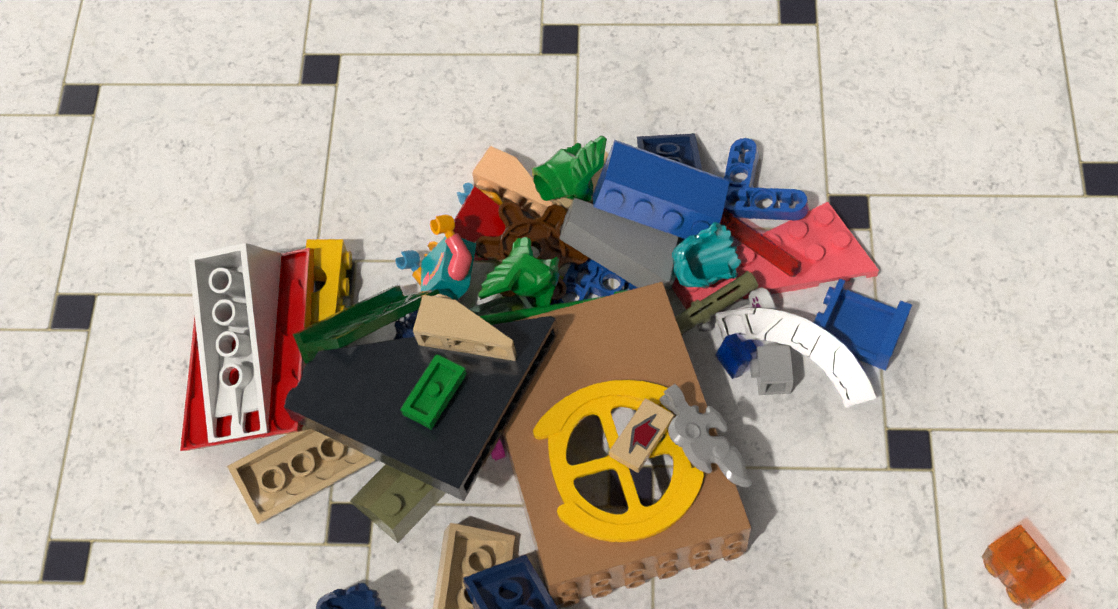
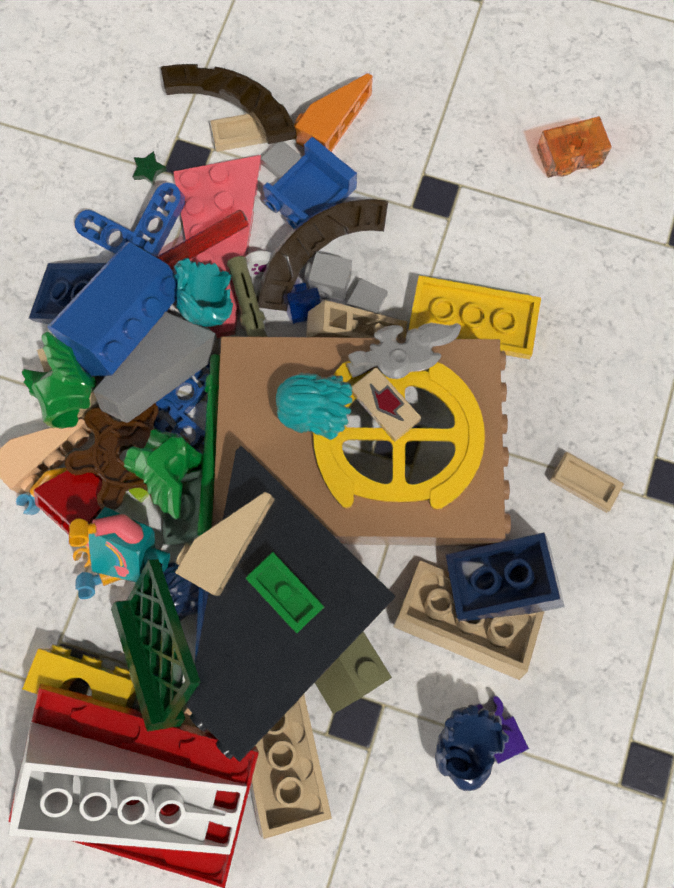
camera: 75 degrees left, 15 degrees up
none -> dark green piece [132,151,167,186]
none -> dark brown tile [161,64,297,144]
none -> tan tile [211,114,267,152]
none -> light grey tile [260,141,302,179]
none -> teal hair [276,372,353,440]
none -> orange slope [294,73,373,152]
none -> tan slope [306,300,407,338]
none -> light grey tile [347,278,388,314]
none -> yellow plate [408,275,541,360]

